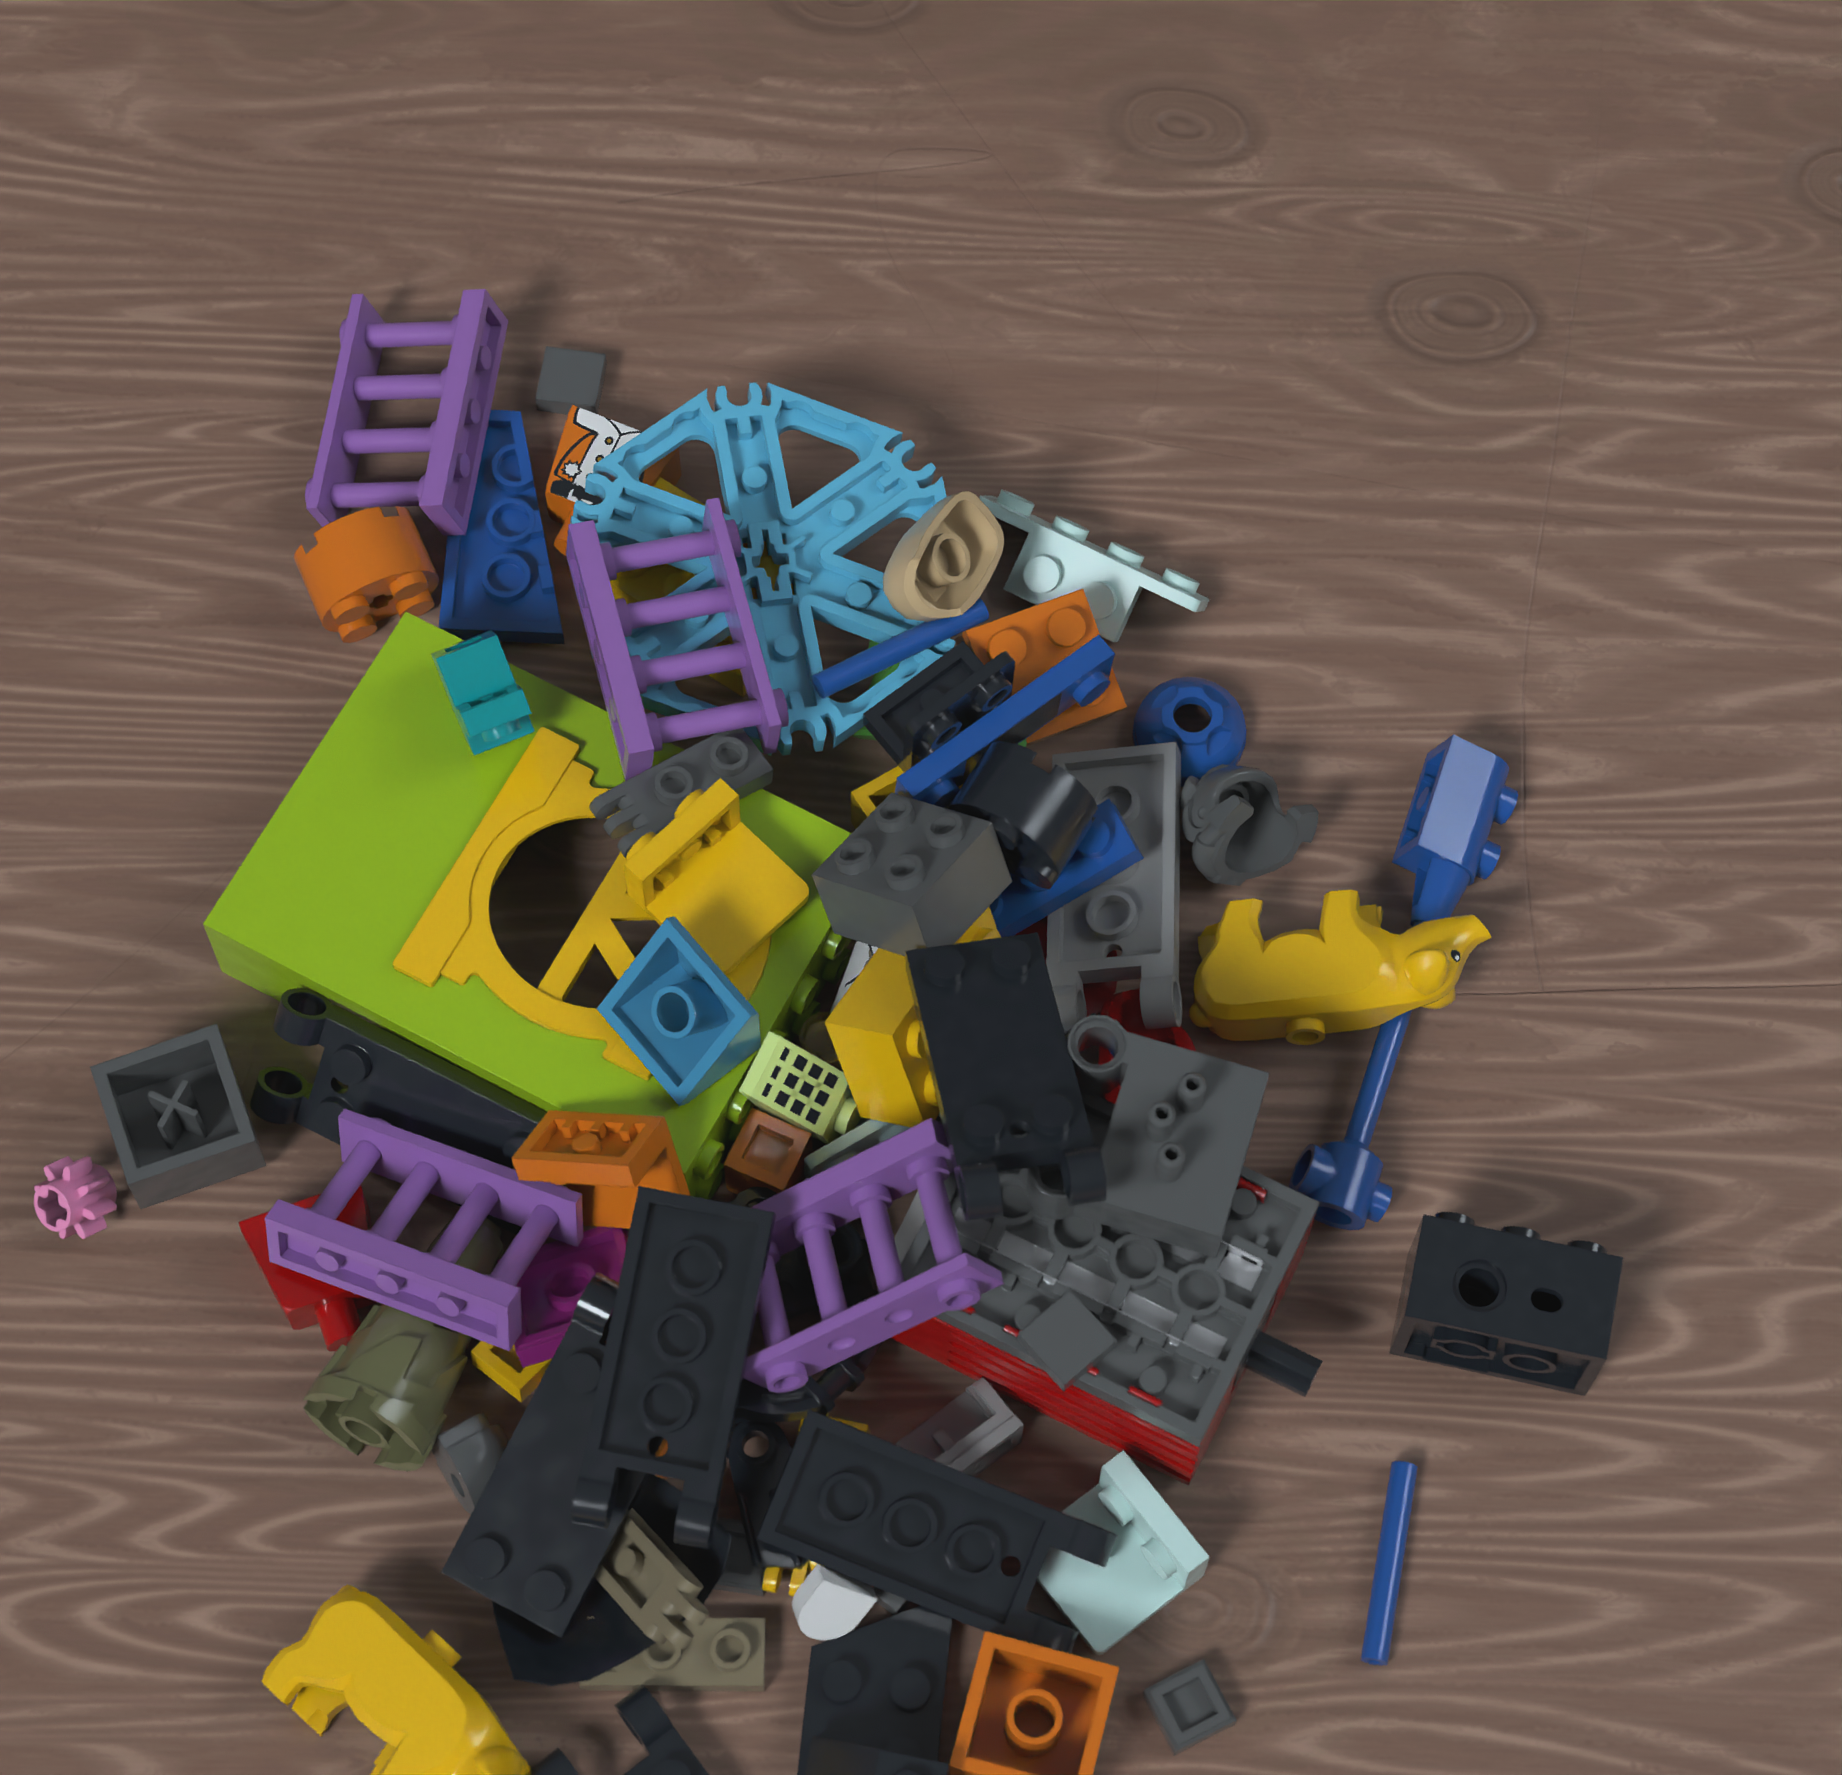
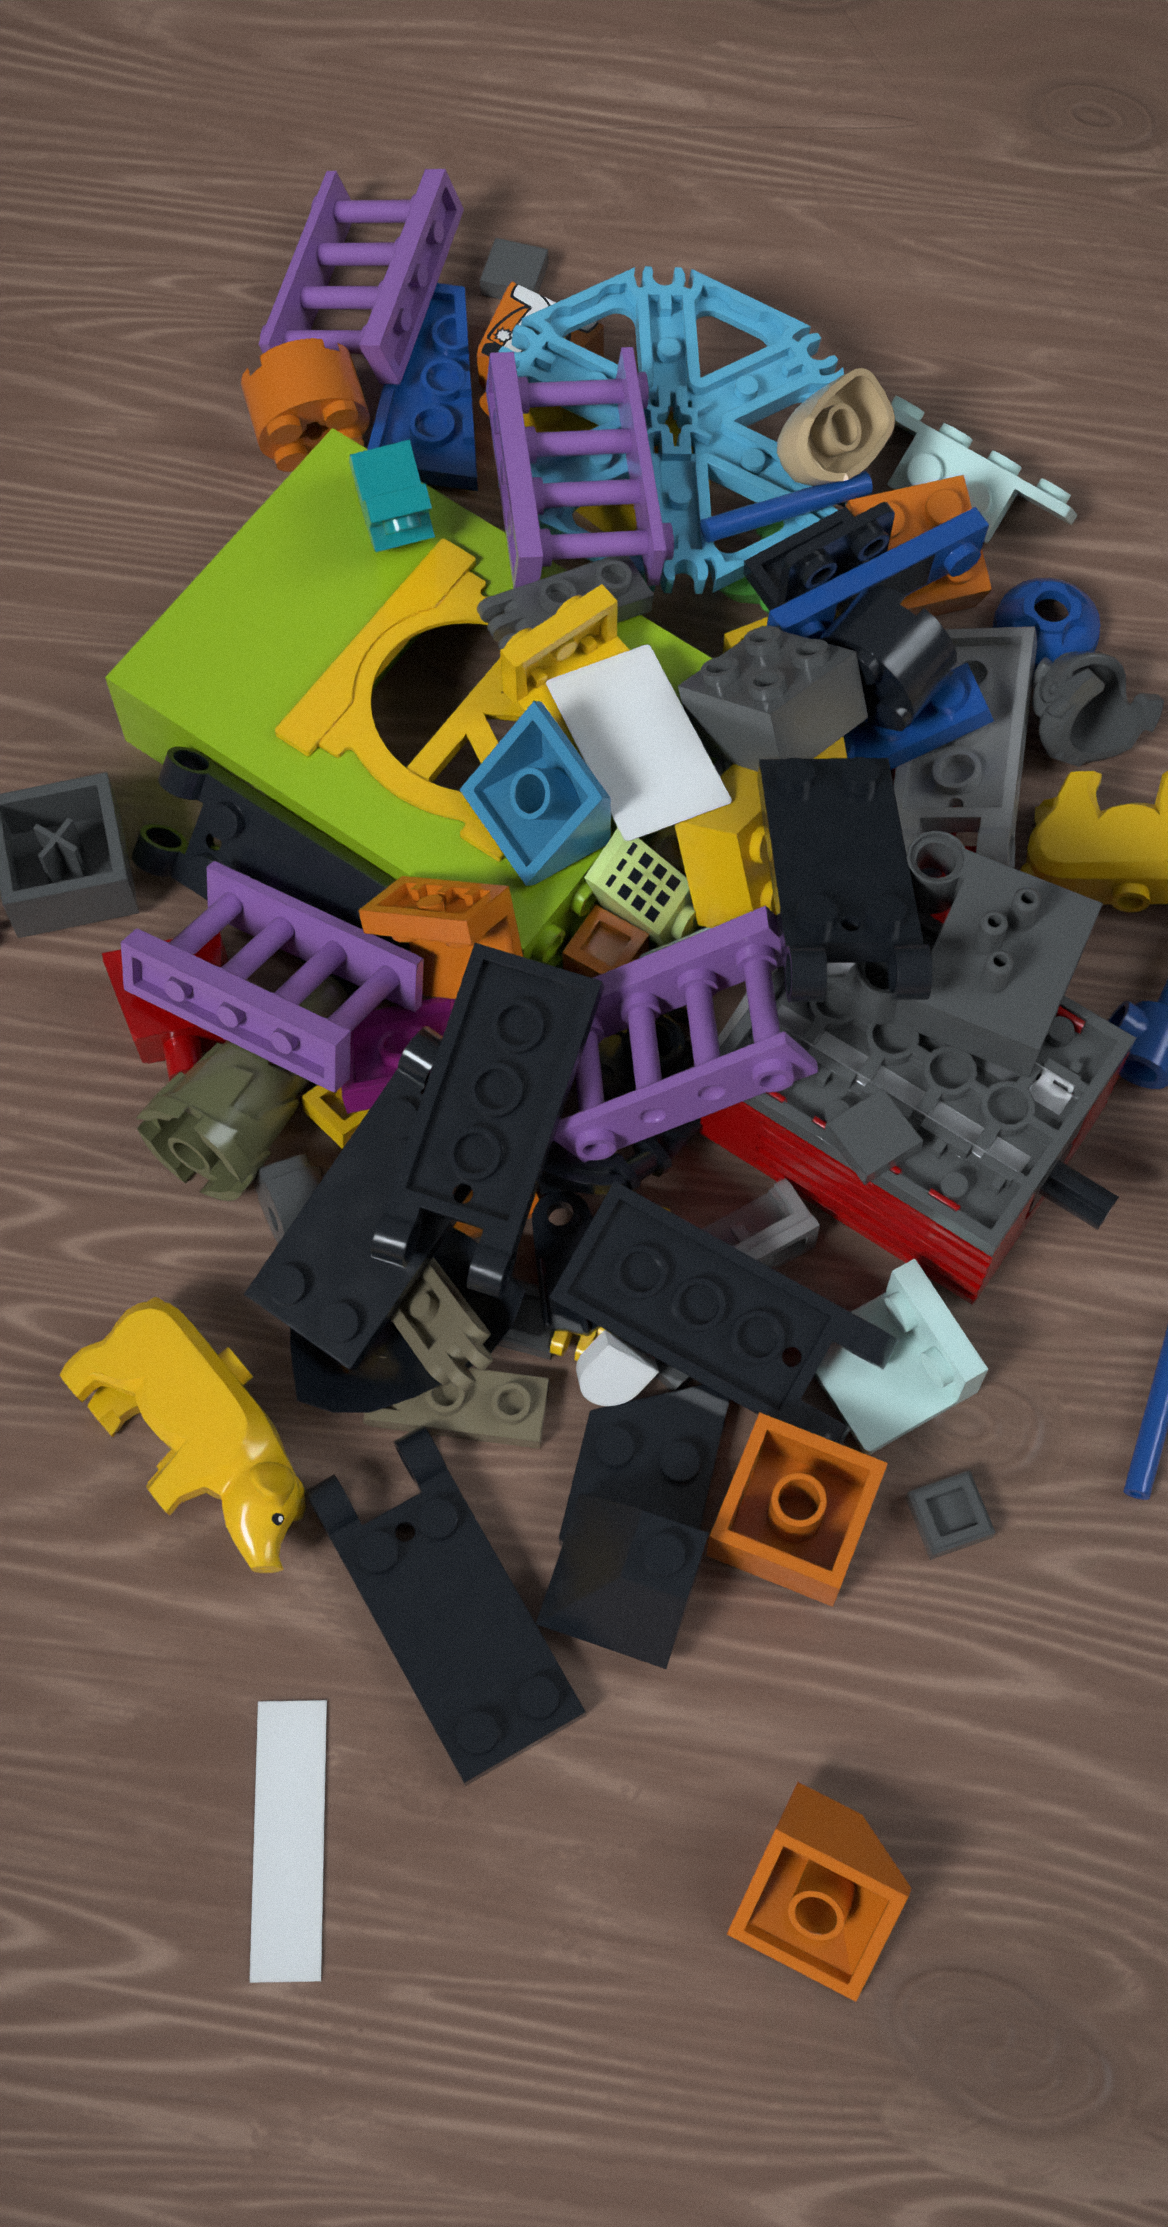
camera: 10 degrees right, 0 degrees up
none -> white sticker [546,645,732,841]

